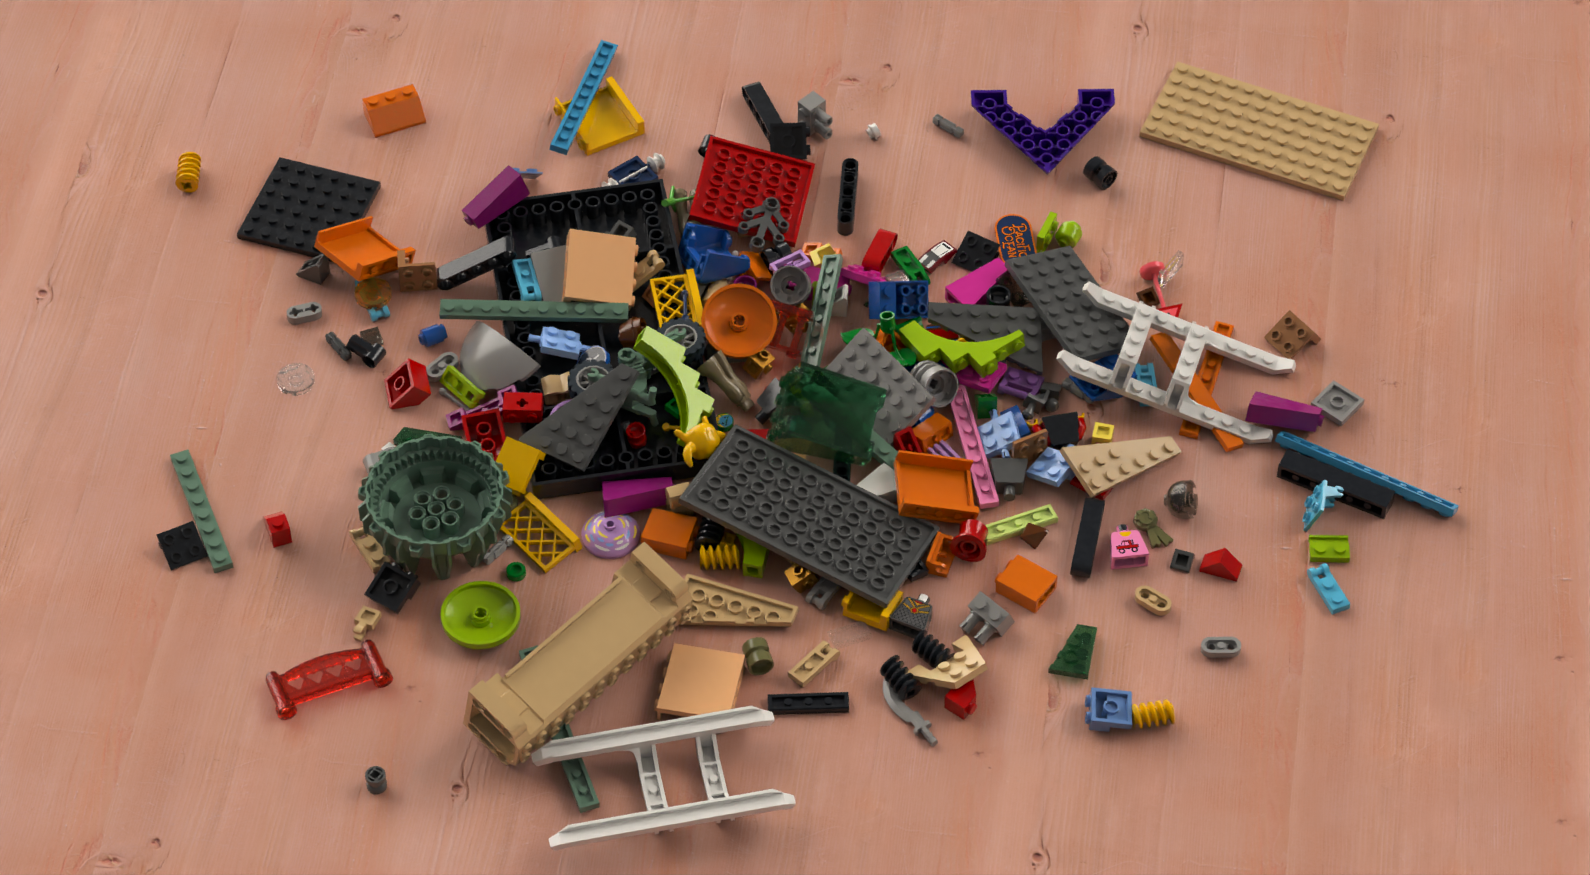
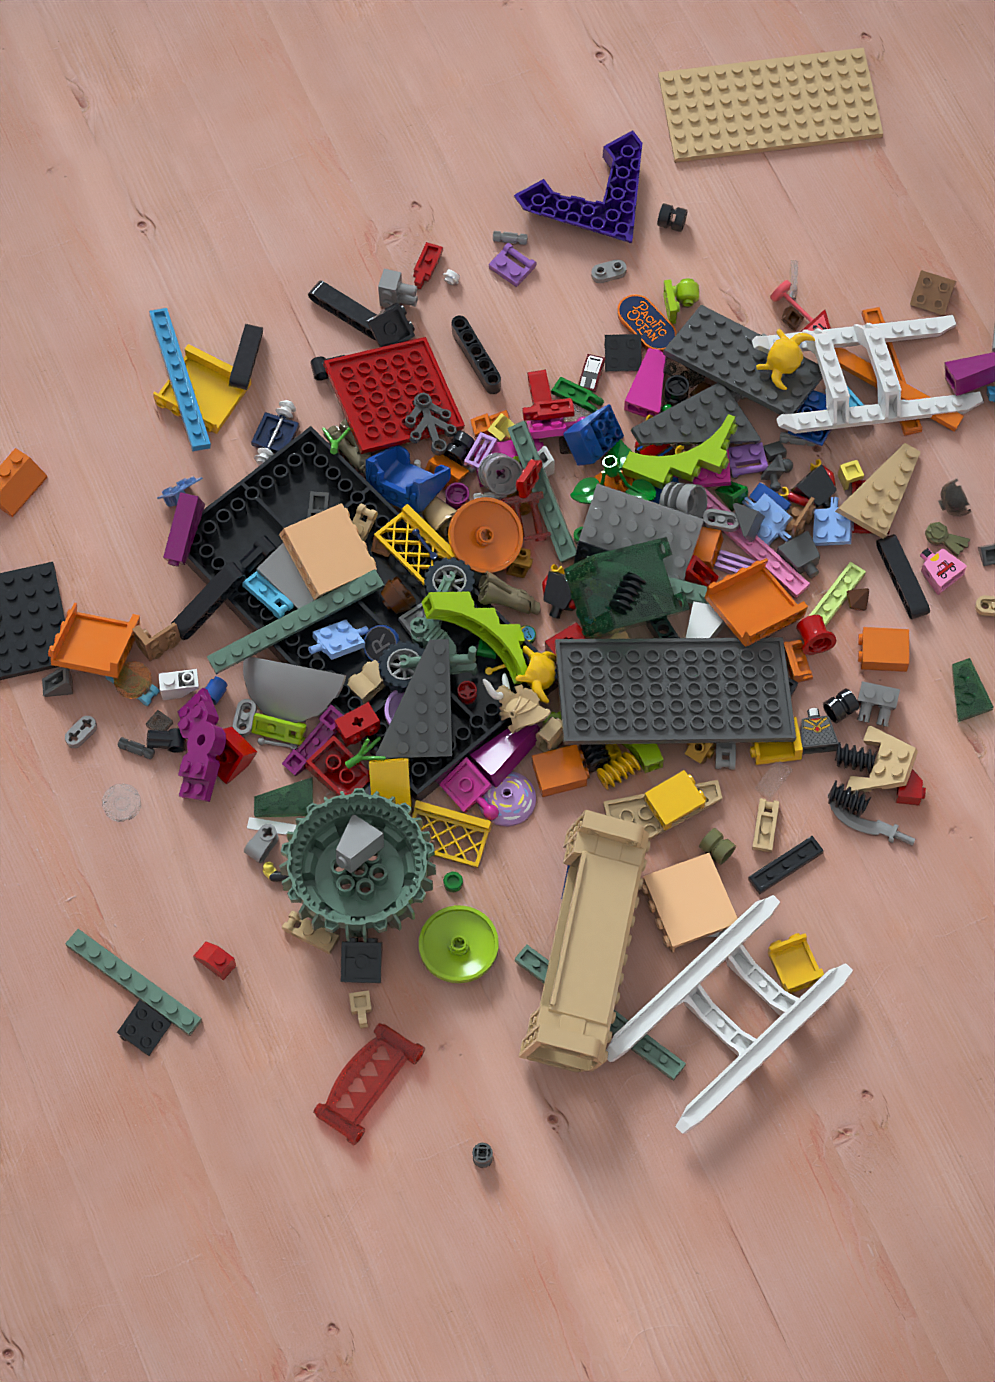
camera: 30 degrees left, 15 degrees up
none -> white slope [159,669,199,700]
none -> magenta plate [177,688,226,802]
none -> black beam [229,324,263,390]
none -> light grey slope [336,815,384,873]
none -> bright green plant [345,737,386,769]
none -> red hinge [413,242,443,290]
none -> dark pink plate [439,757,499,820]
none -> tan helmet [483,673,551,734]
none -> medium lavender plate [489,243,537,287]
none -> red hinge [516,459,543,498]
none -> red hinge [522,398,575,421]
none -> light grey plate [591,260,626,283]
none -> black piece [609,572,647,615]
none -> yellow panel [644,770,706,831]
none -> light grey plate [702,509,740,532]
none -> dark grey slope [733,503,765,542]
none -> yellow piece [756,329,815,390]
none -> yellow panel [768,933,824,994]
none -> black wheel [823,688,859,723]

